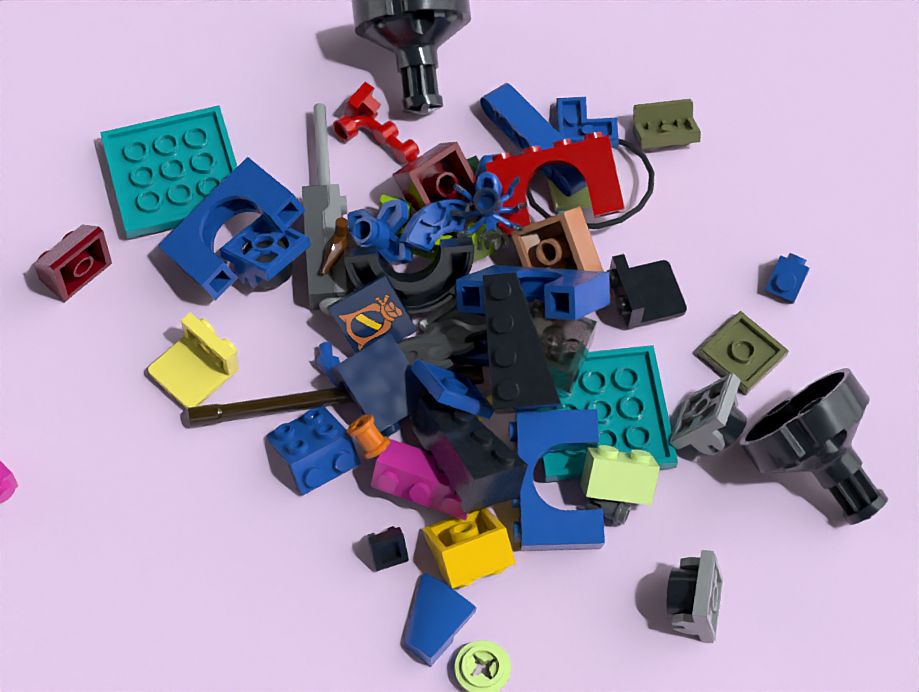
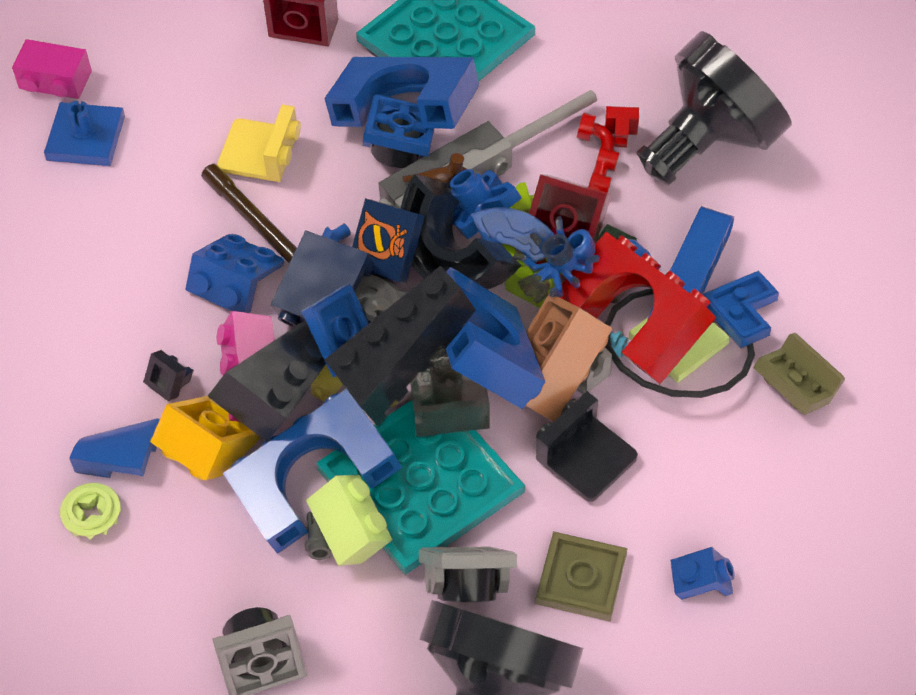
camera: 65 degrees right, 5 degrees down
orange bush [347,414,390,459] -> none
none -> blue tile [44,101,125,166]

